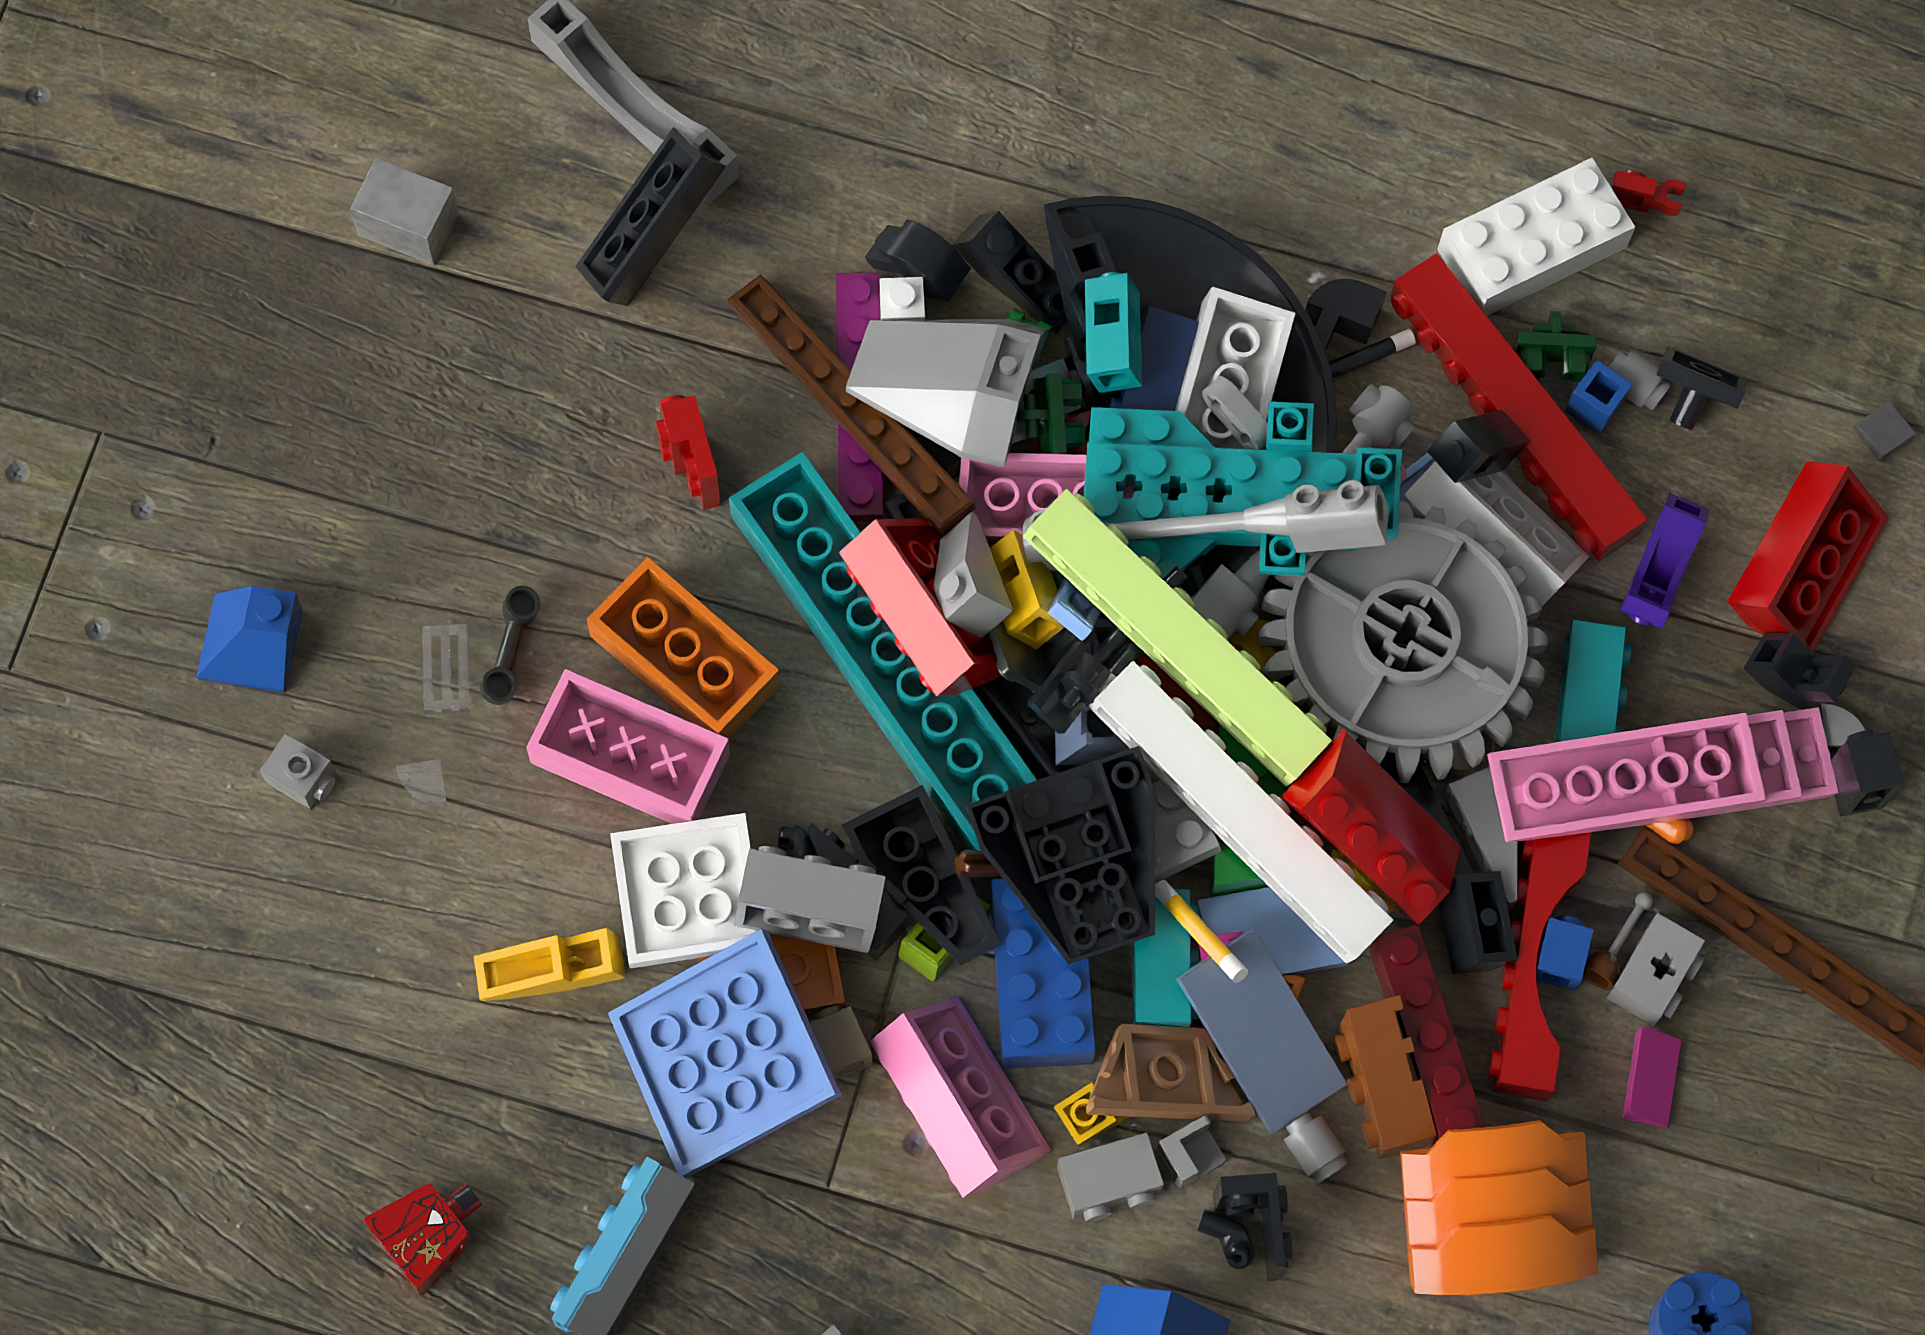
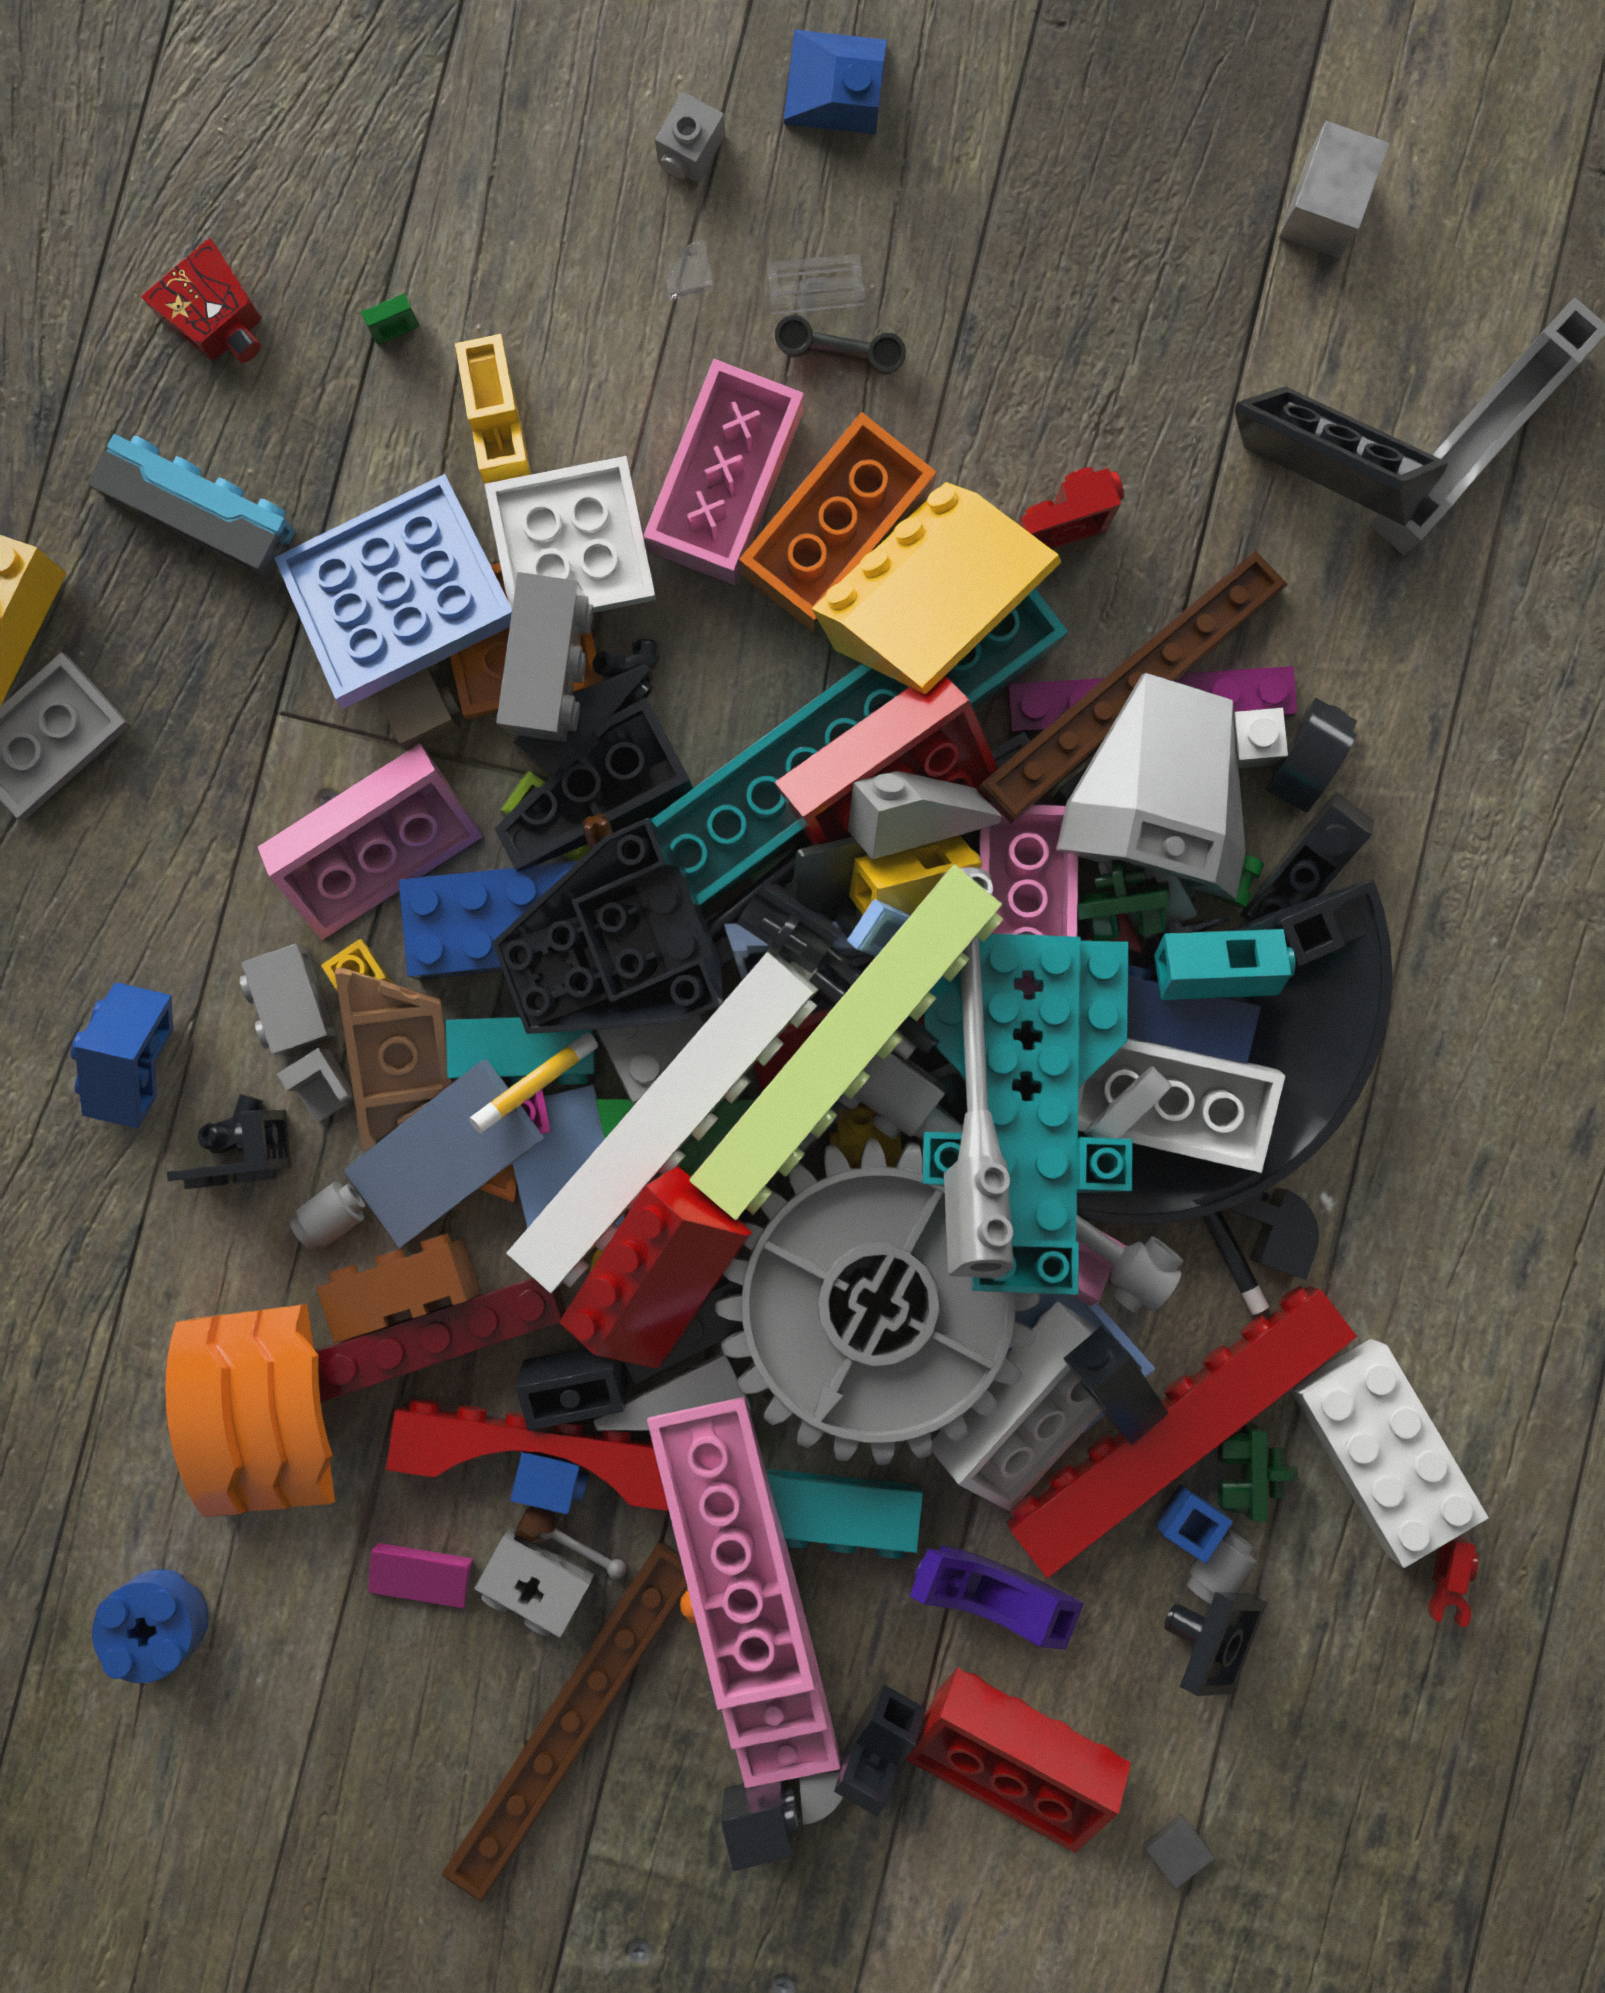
camera: 90 degrees right, 15 degrees up
none -> green tile [361,293,420,344]
none -> yellow slope [812,482,1061,694]

